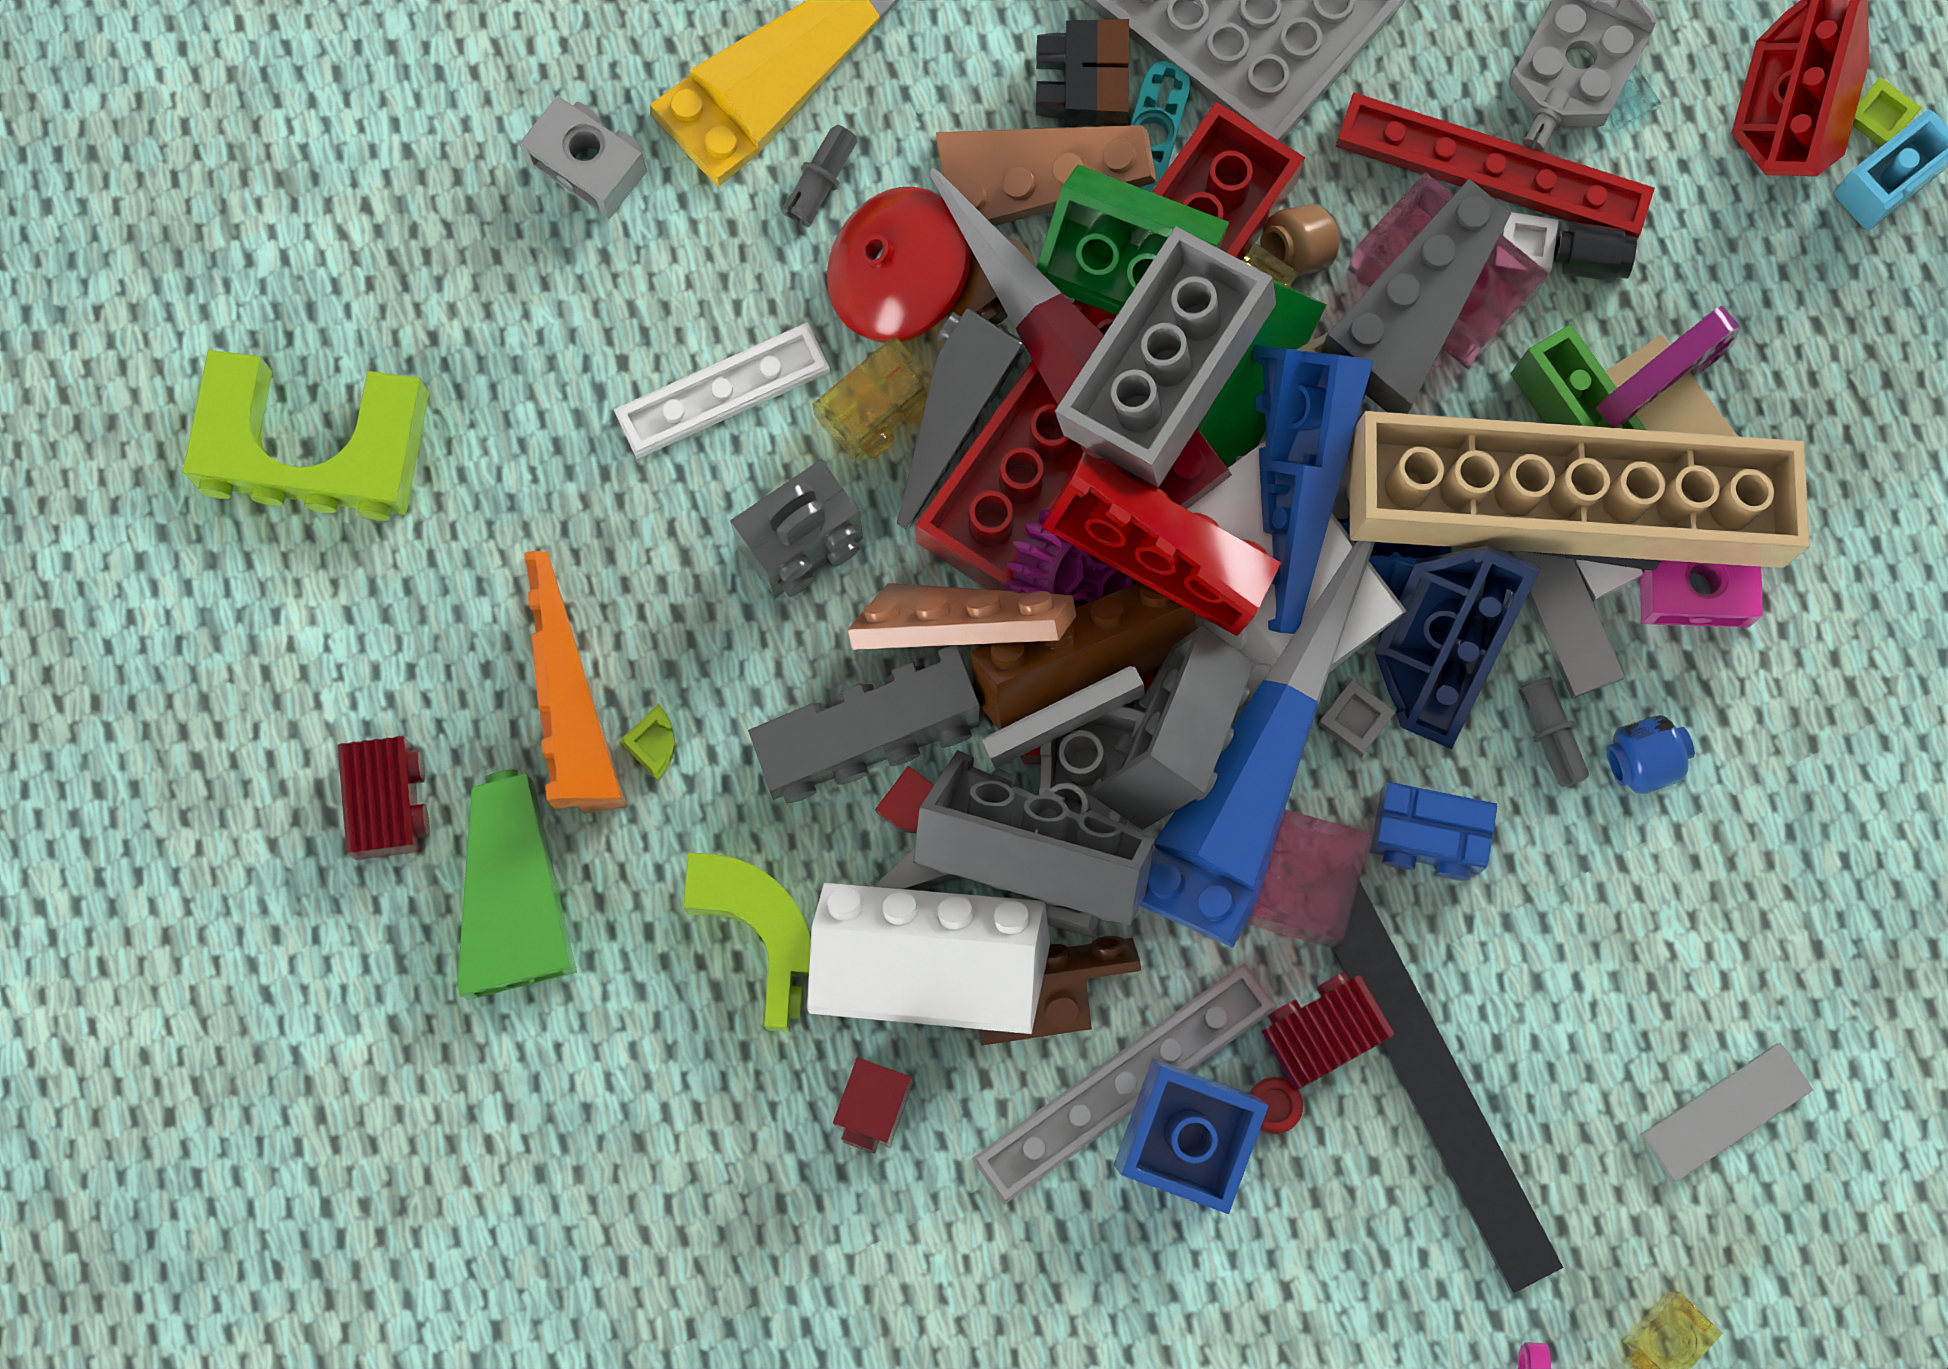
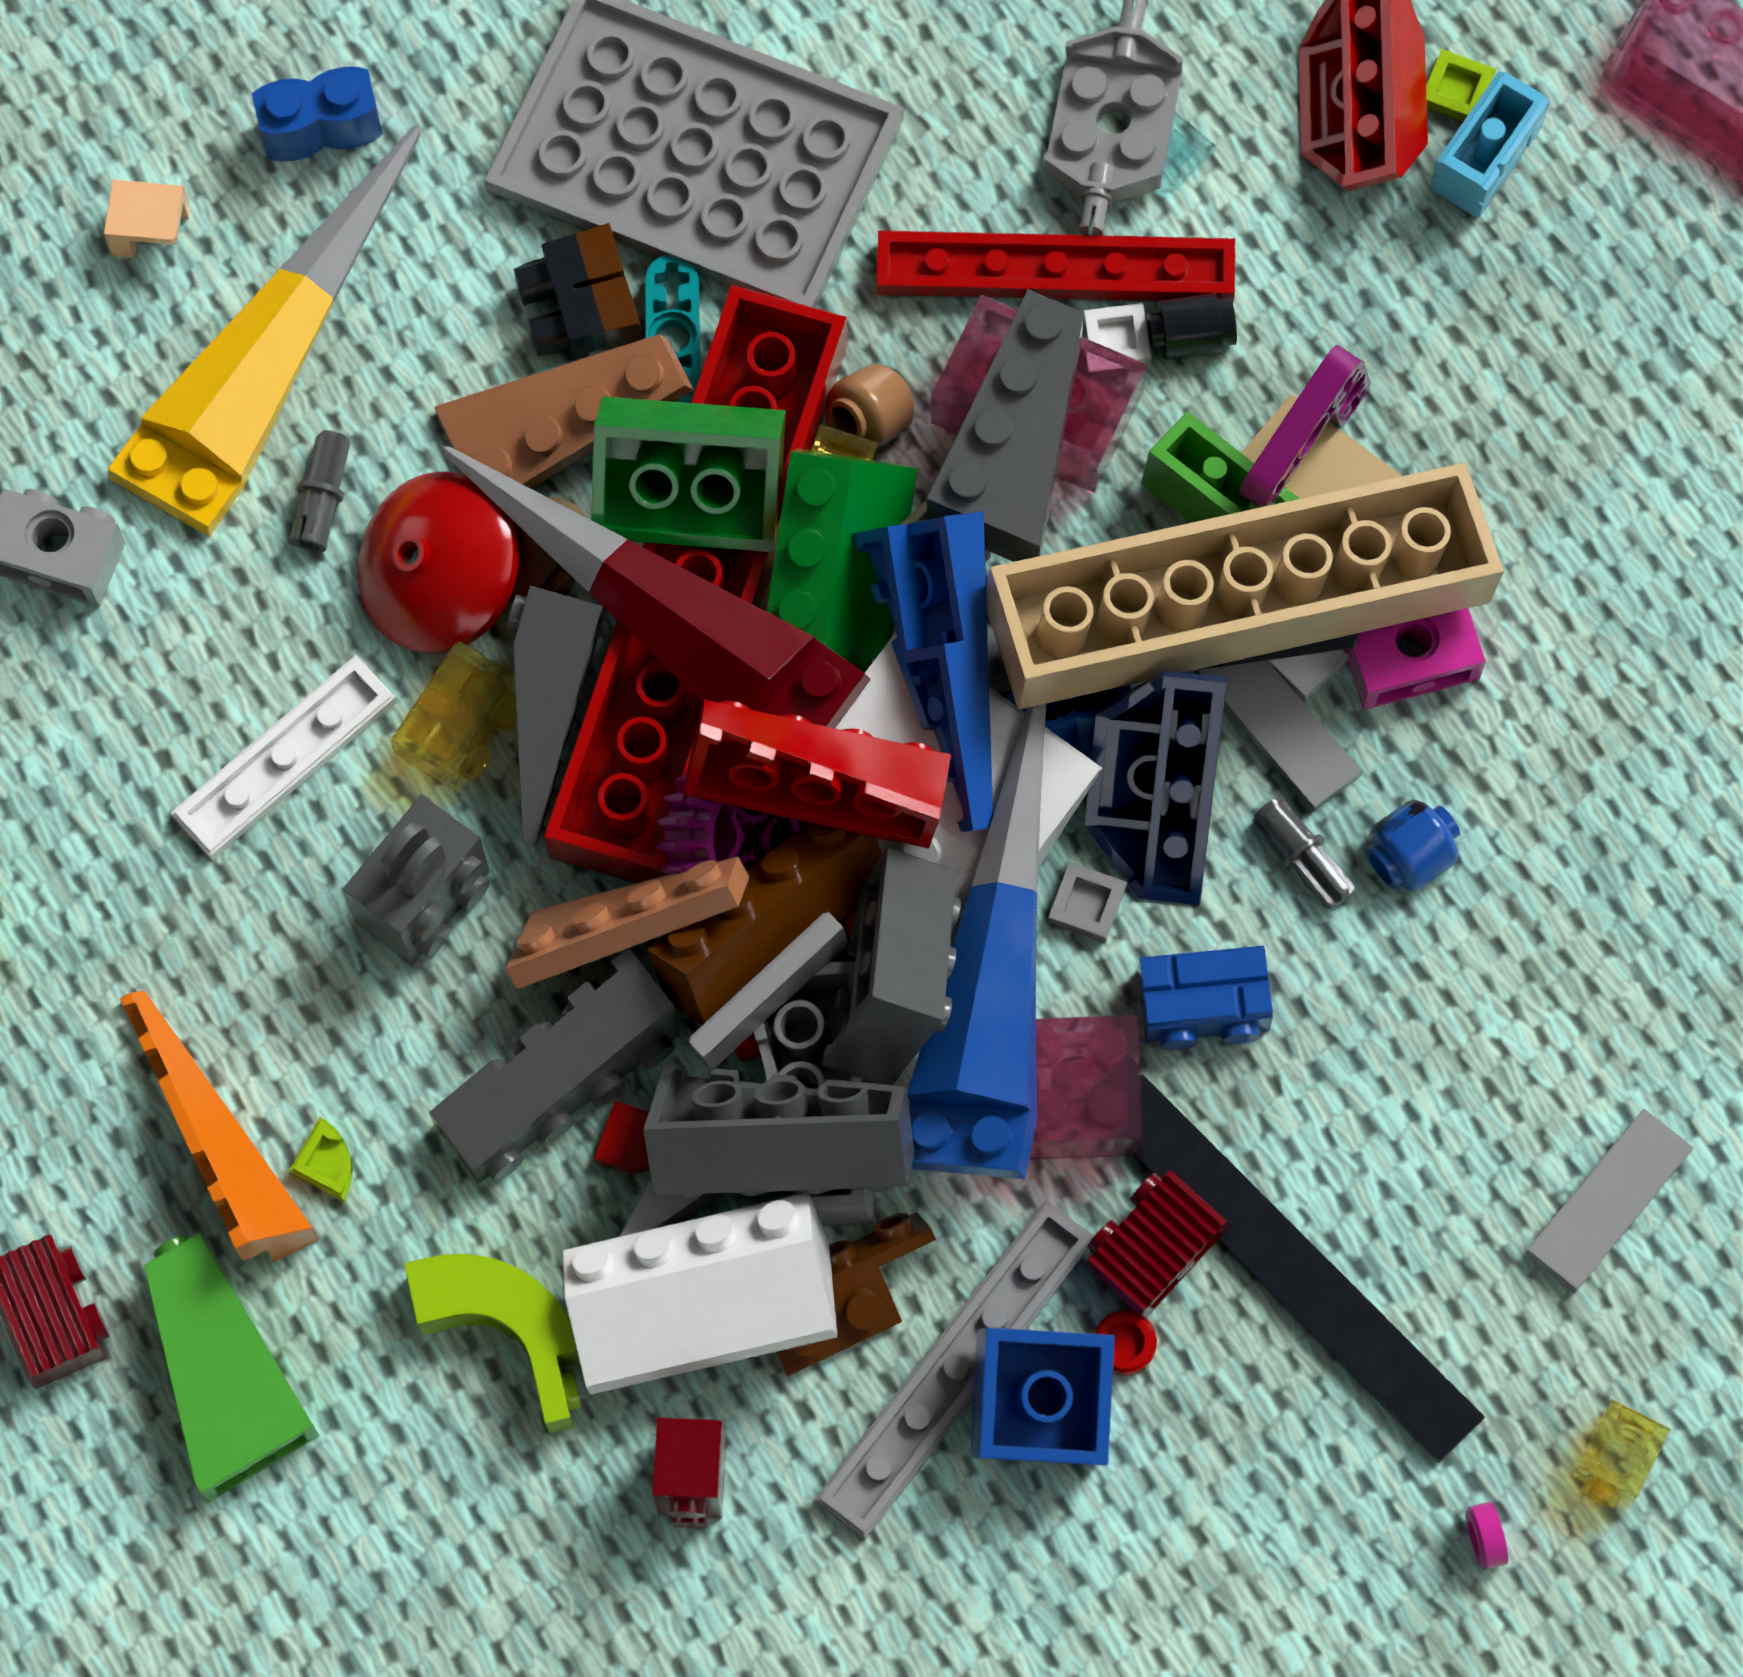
camera: 15 degrees left, 5 degrees down
light grey brick [1055,226,1276,487] -> none

